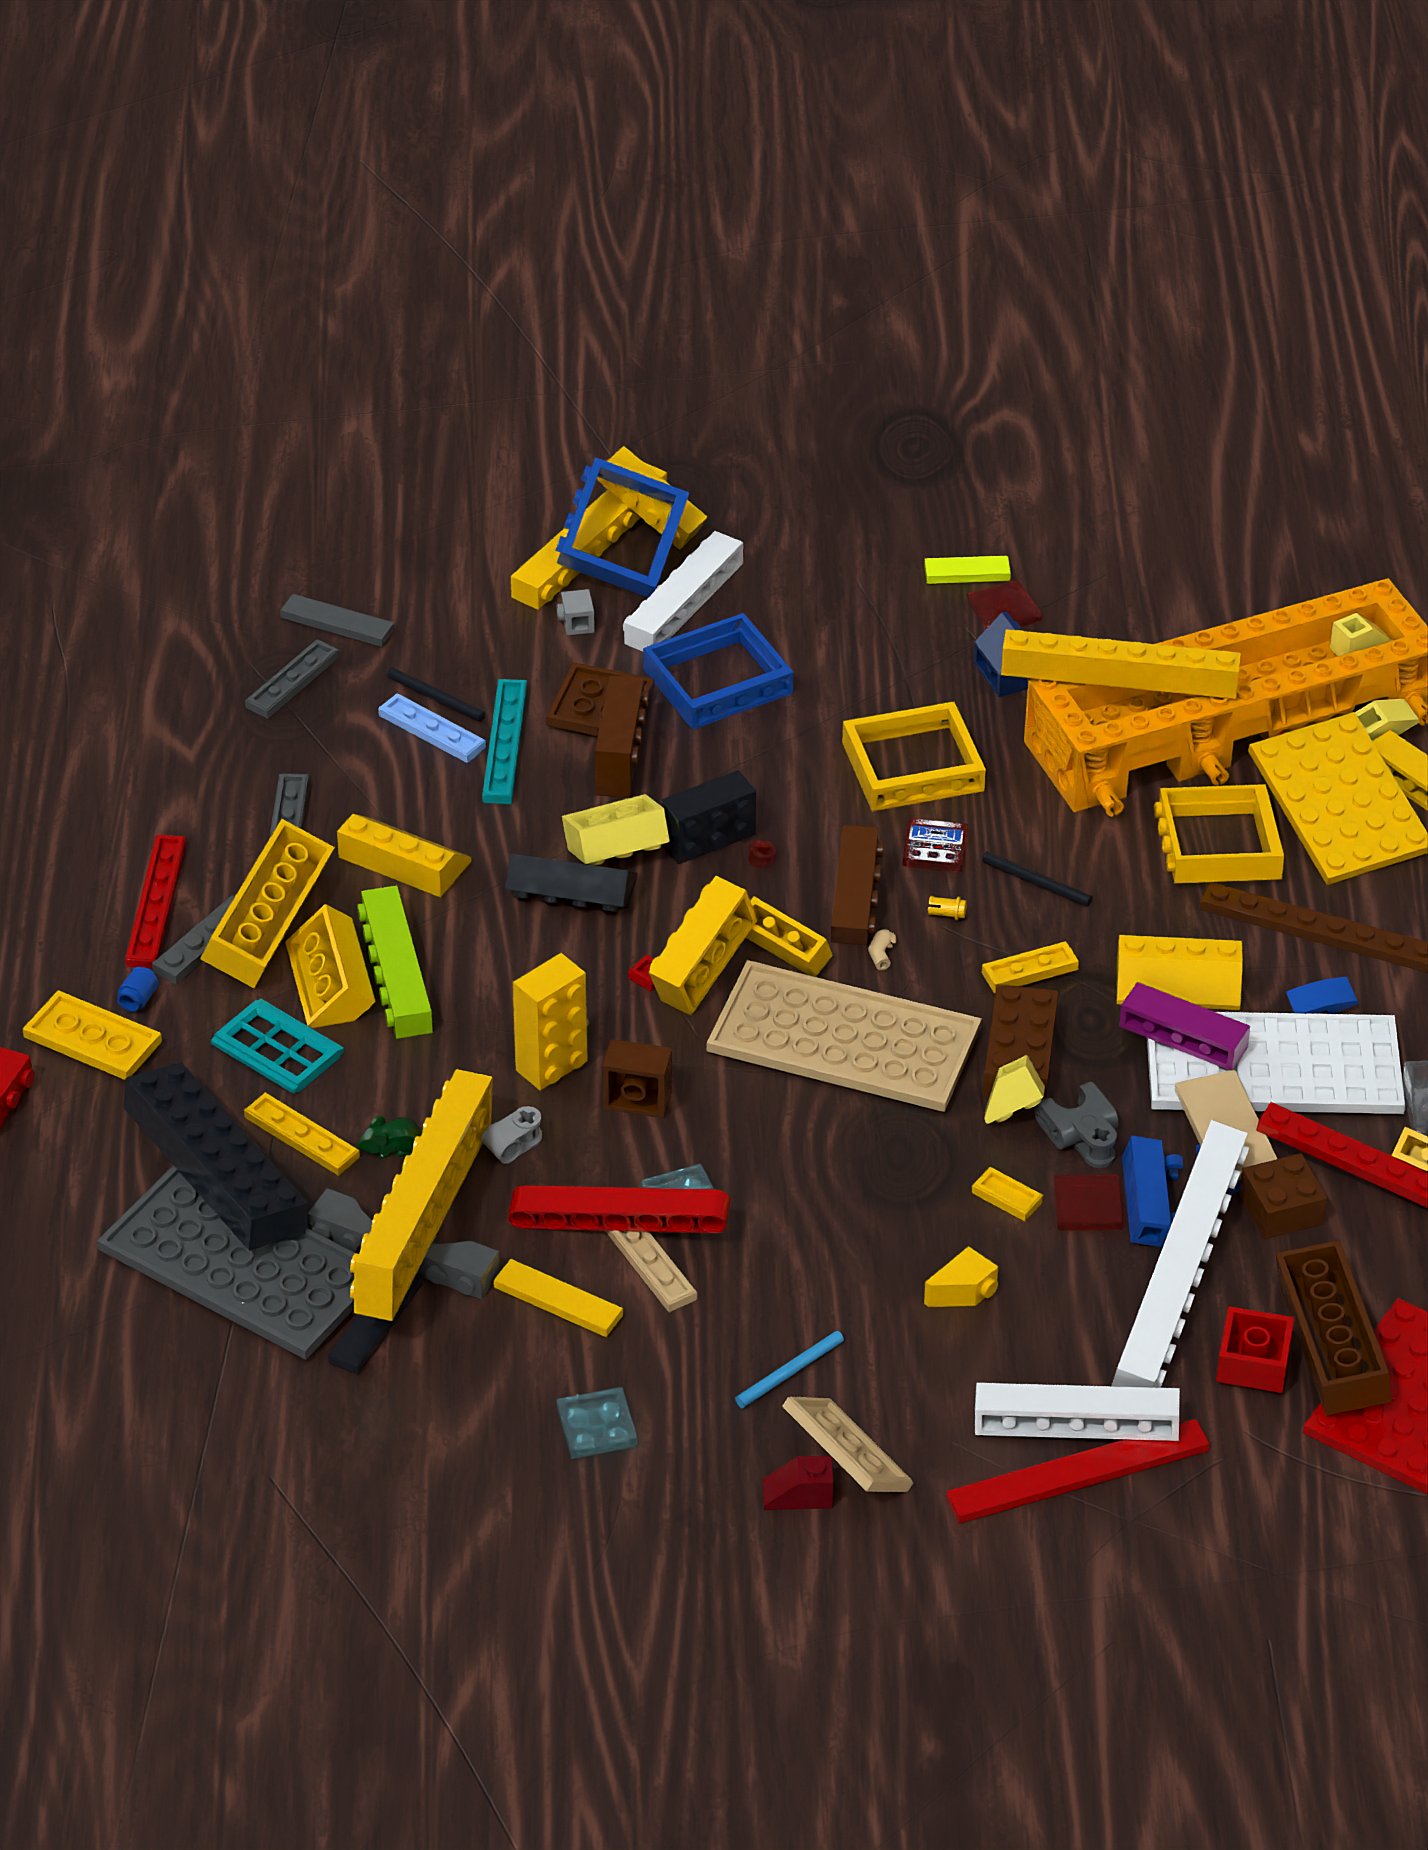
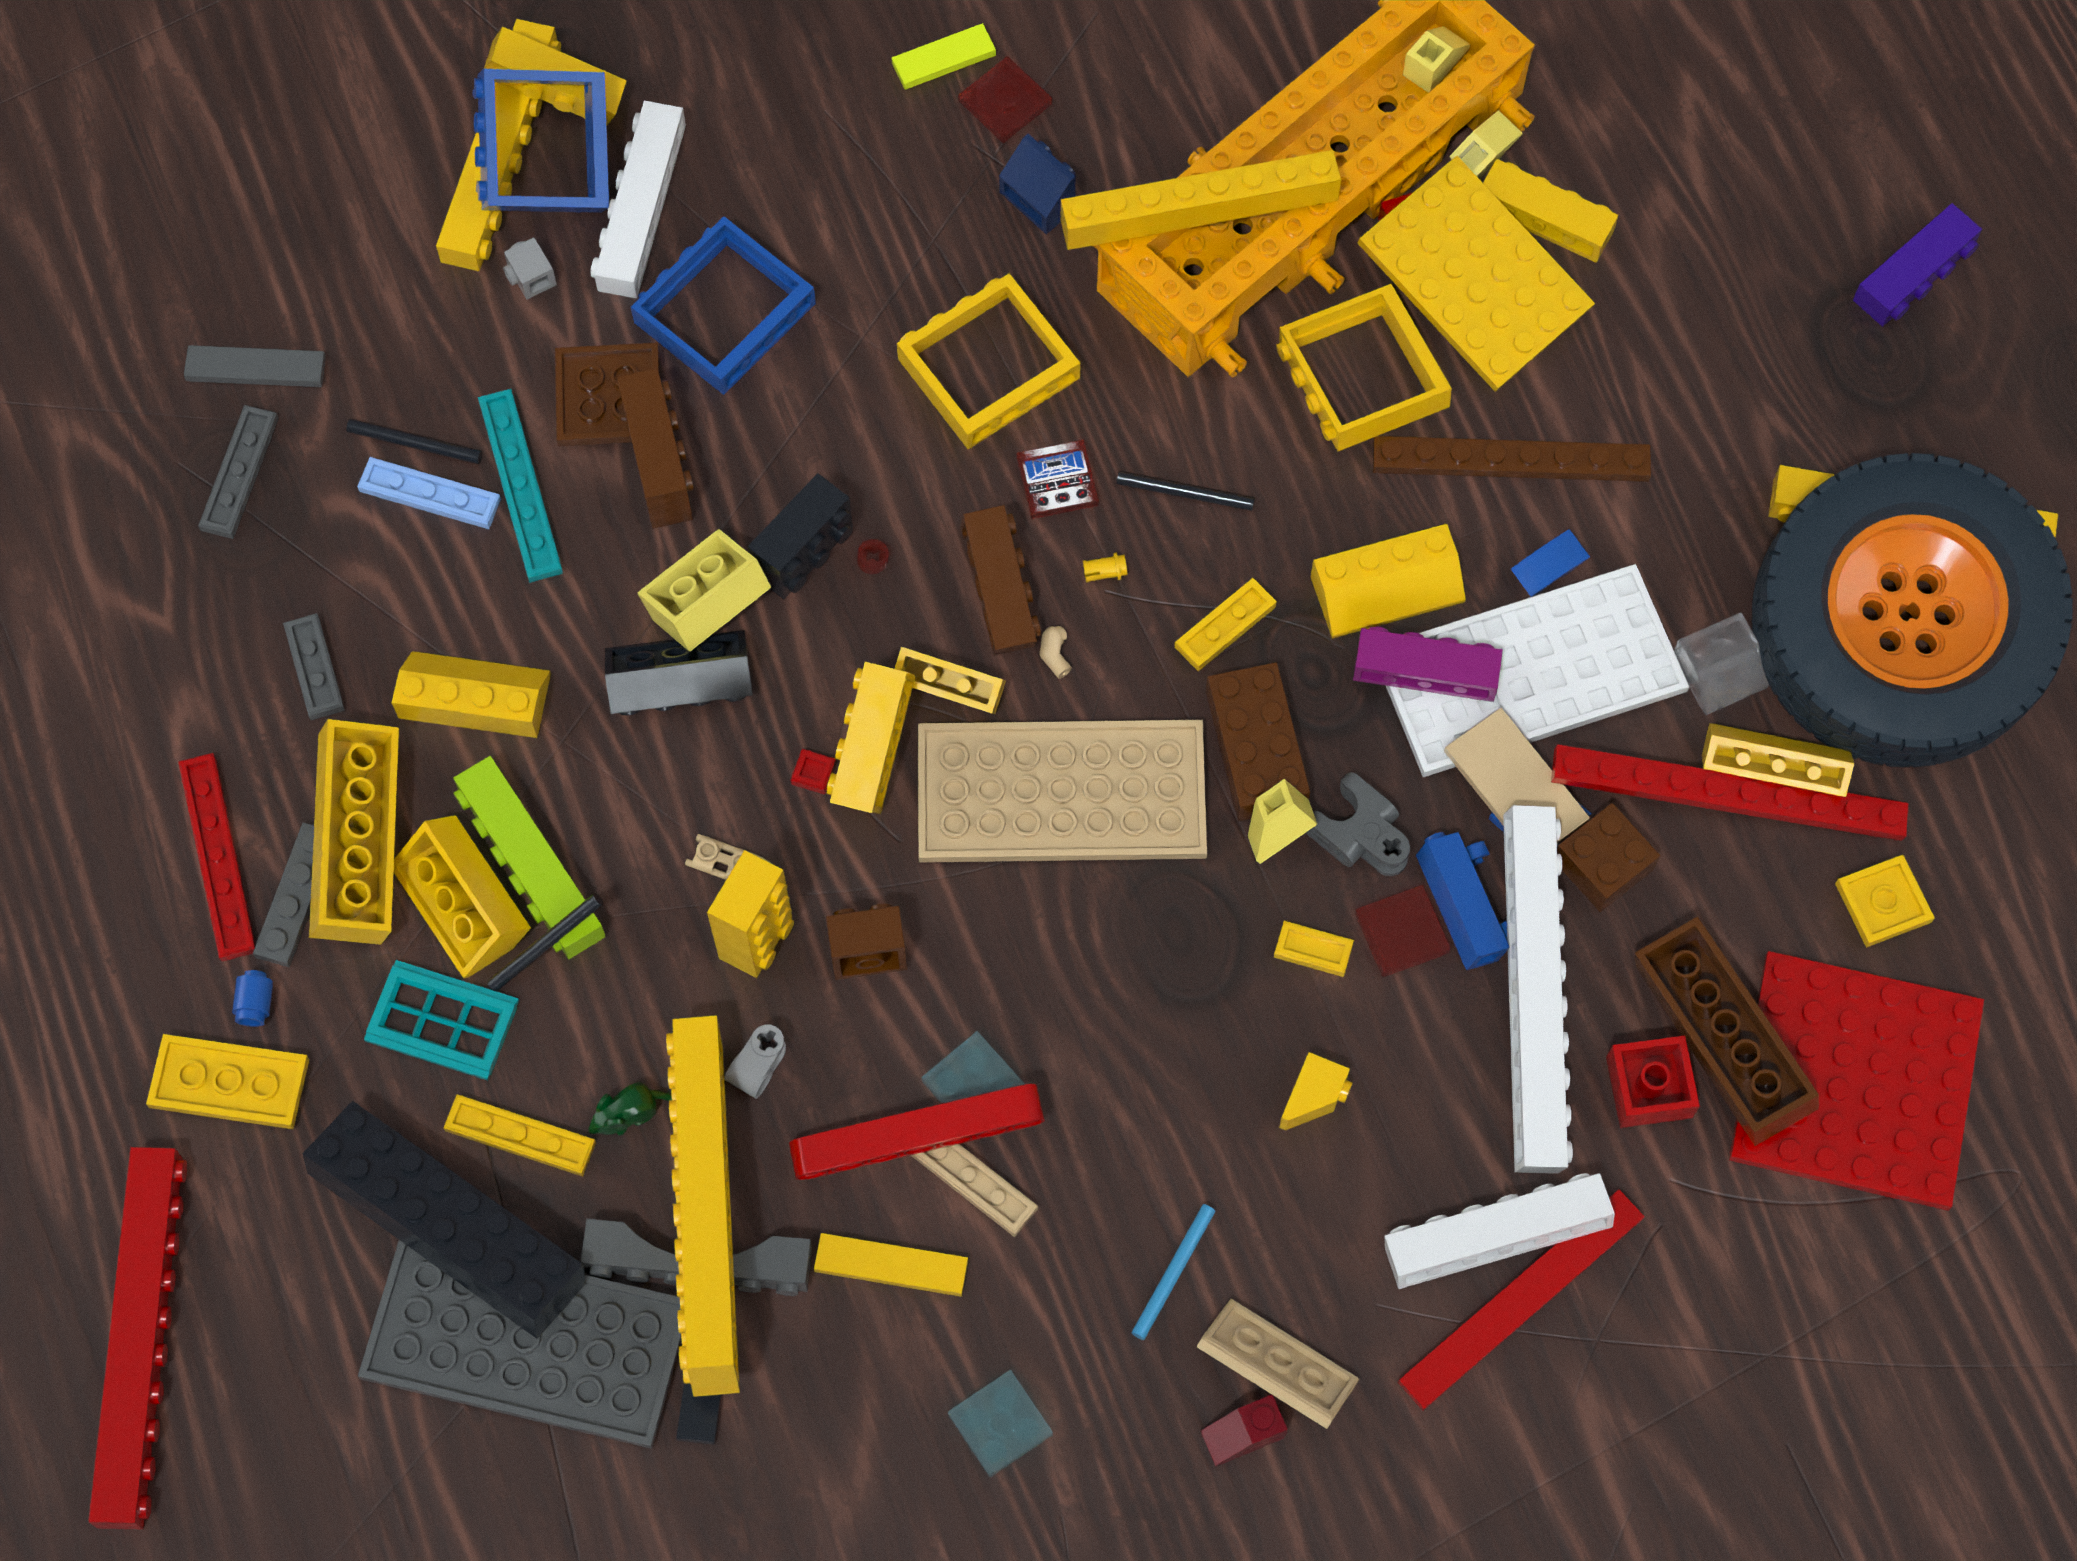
camera: 20 degrees left, 25 degrees up
none -> black bar [487,893,603,992]

